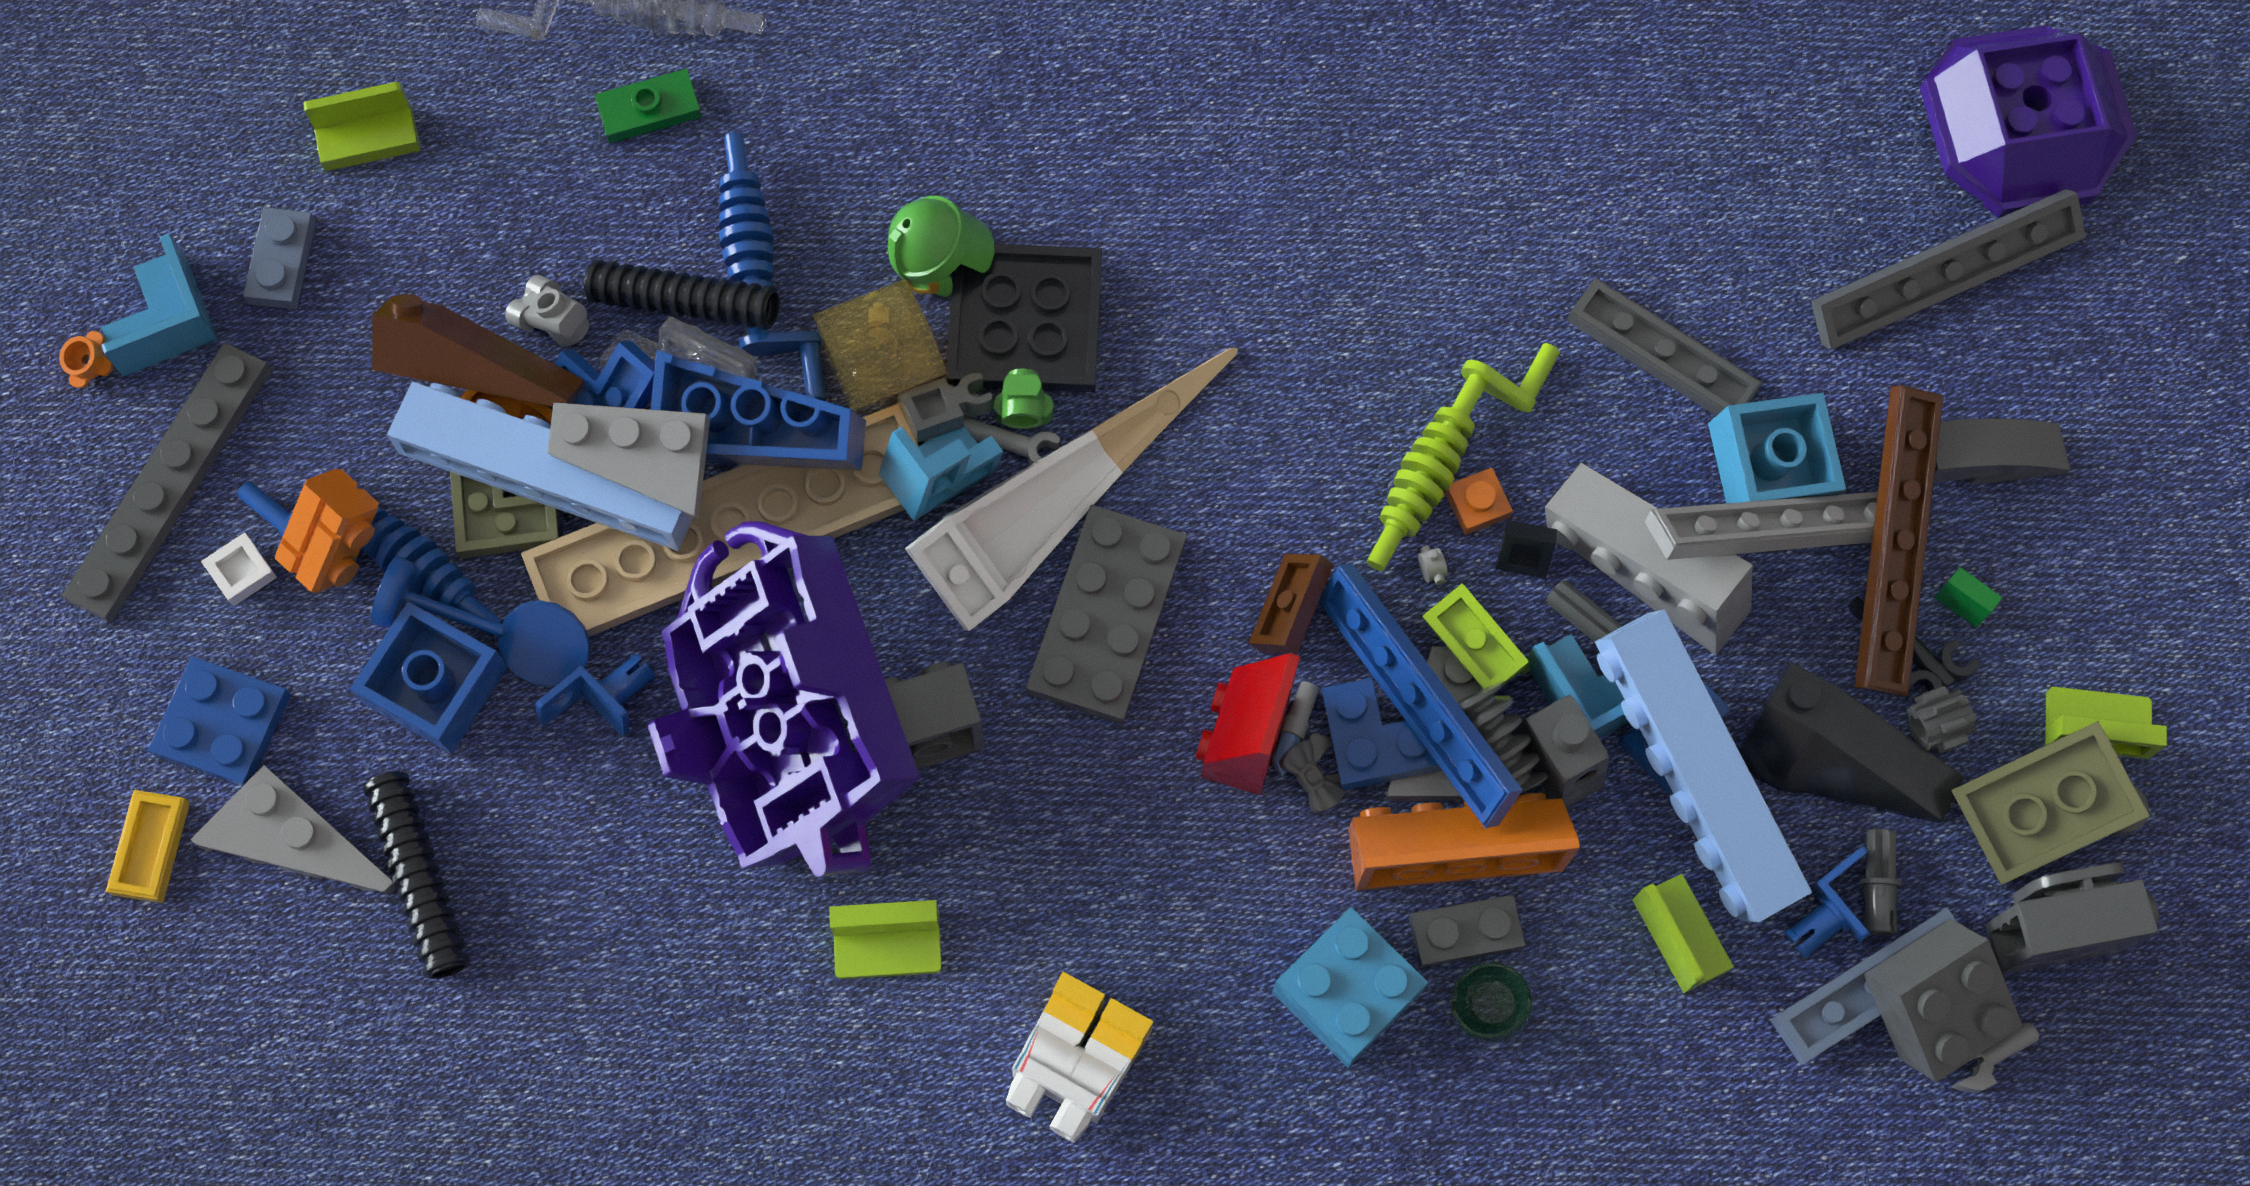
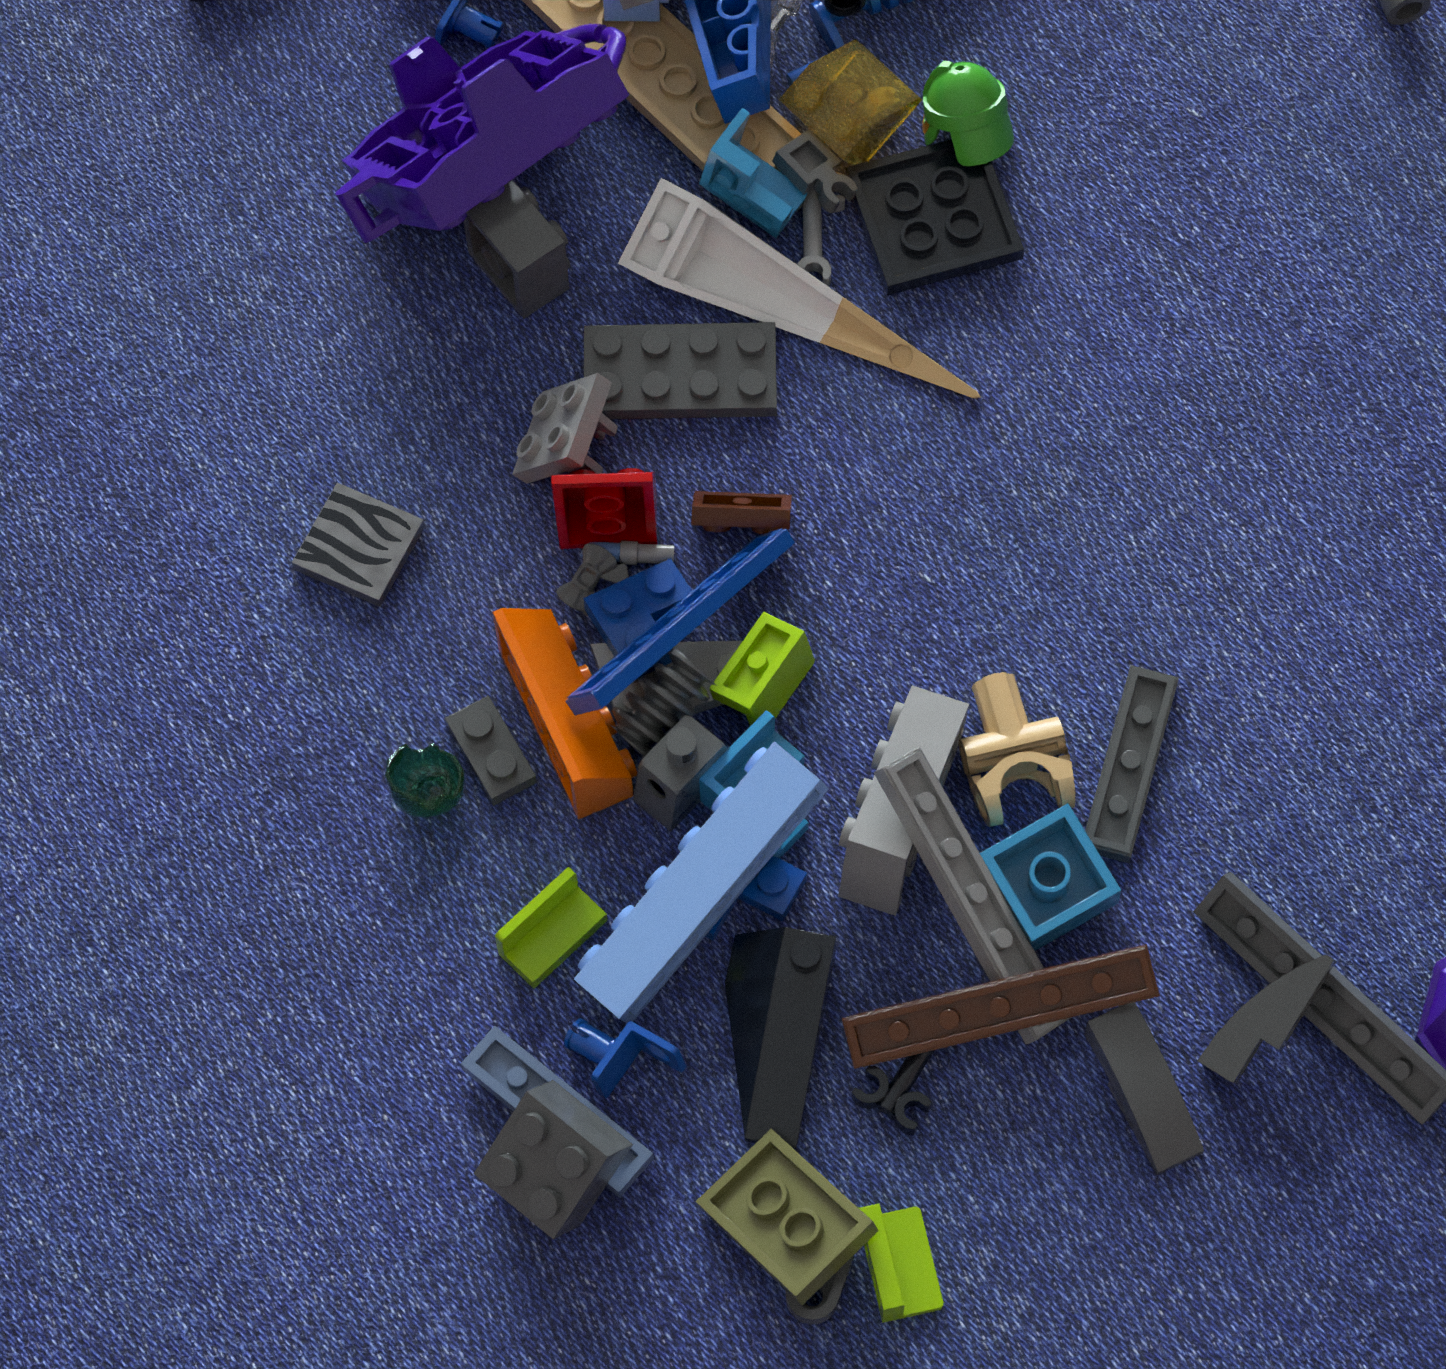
camera: 75 degrees right, 5 degrees down
lime panel [829,900,942,979] -> none
bright green plate [994,369,1054,429] -> none
white hips [1006,972,1154,1143] -> none
dark azure brick [1272,907,1429,1068] -> none
lime piece [1366,343,1560,571] -> none
light grey piece [1418,545,1448,585] -> none
orange plate [1444,468,1513,535] -> none
black plate [1496,520,1557,578] -> none
dark grey axle [1546,580,1622,642] -> none
dark grey axle [1859,829,1902,936] -> none
dark grey gear [1907,686,1977,754] -> none
green tile [1934,567,2003,628] -> none
light grey bar [1952,1023,2039,1093] -> none
dark grey brick [1985,862,2159,975] -> none
none -> flat silver tile [292,482,425,607]
none -> light grey plate [512,373,618,484]
none -> tan connector [959,672,1075,827]
none -> dark grey slope [1197,954,1337,1083]

